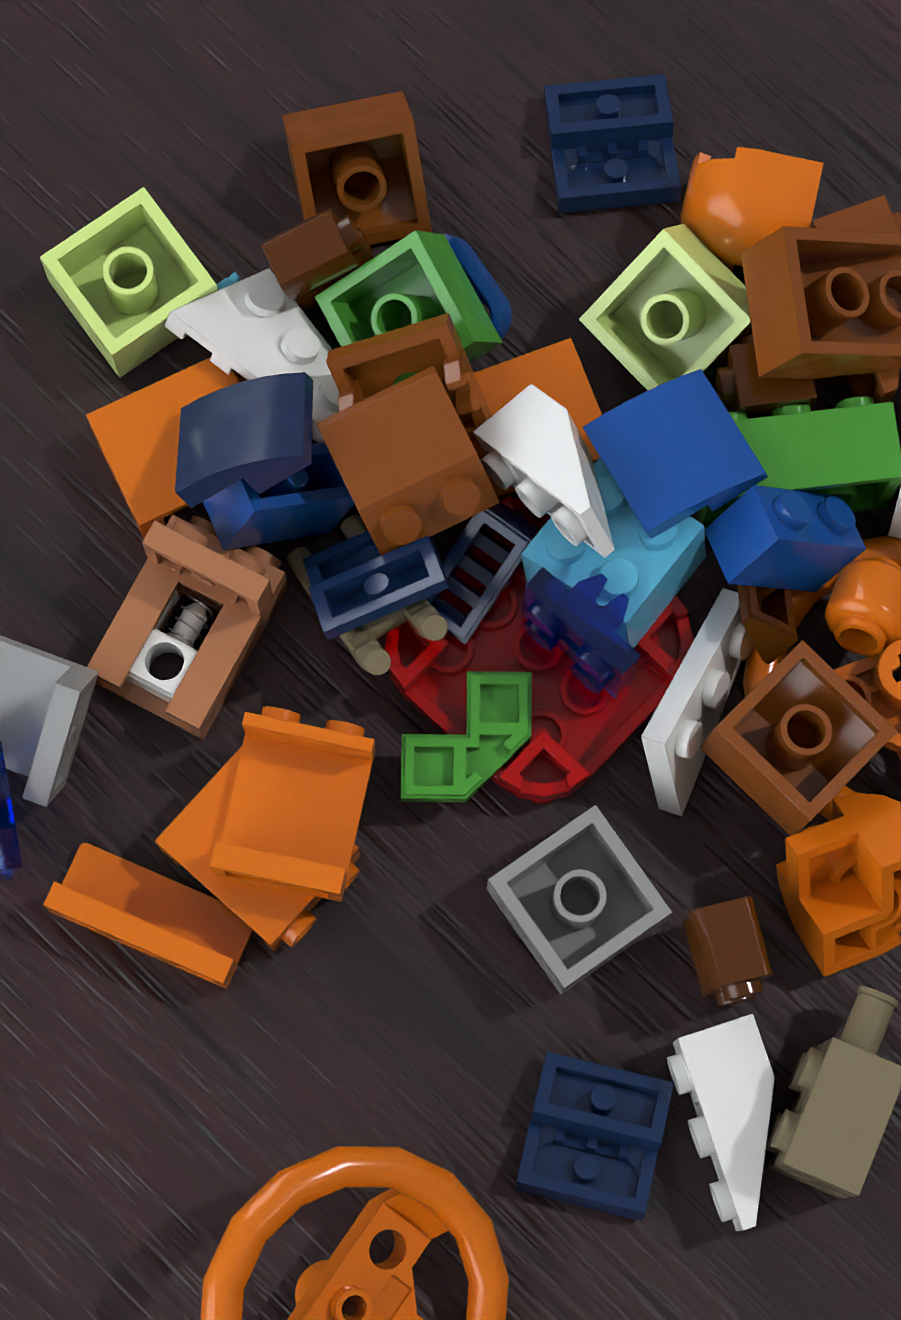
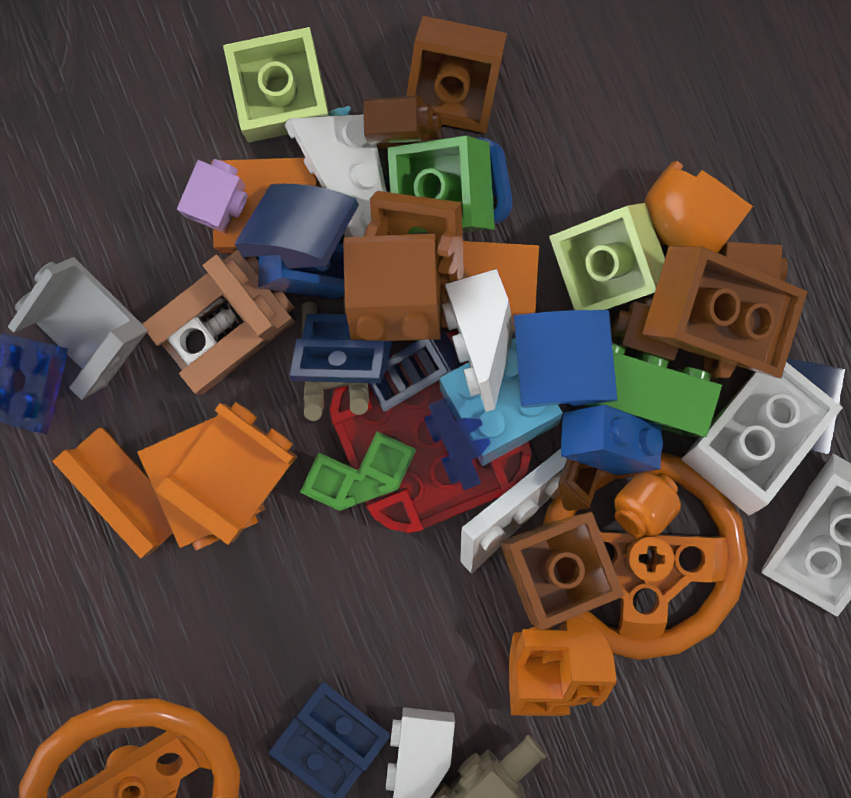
camera: 30 degrees right, 10 degrees up
light grey brick [486,805,672,995] -> none
dark blue slope [544,74,681,213] -> none
reddish brown brick [683,896,773,1007] -> none
none -> lavender brick [177,159,248,234]

